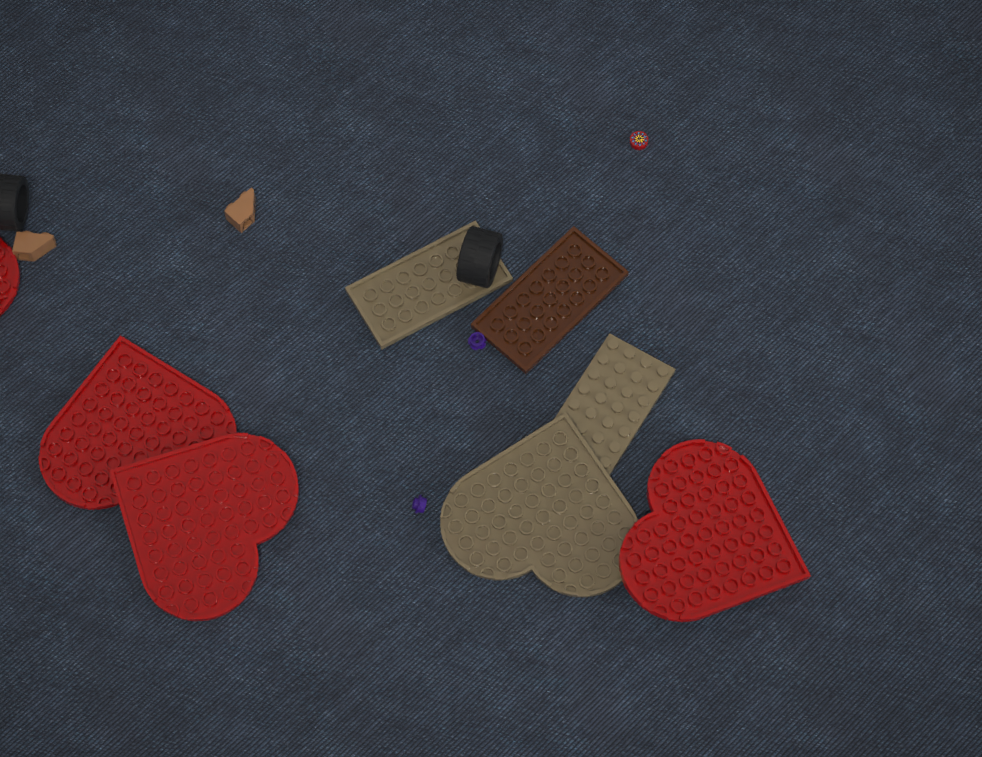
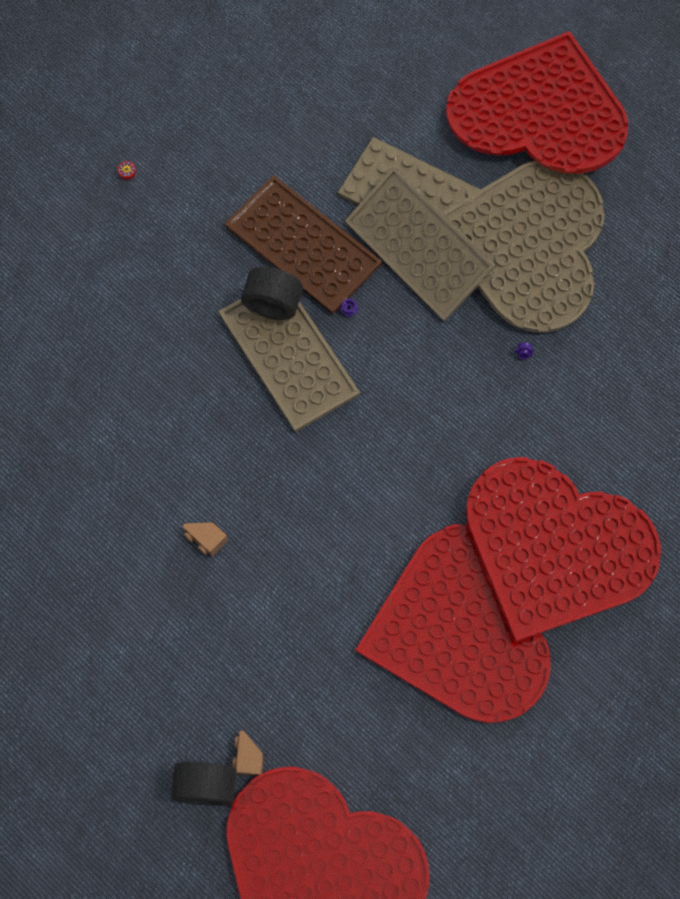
camera: 90 degrees left, 5 degrees up
none -> dark tan plate [345,166,496,321]

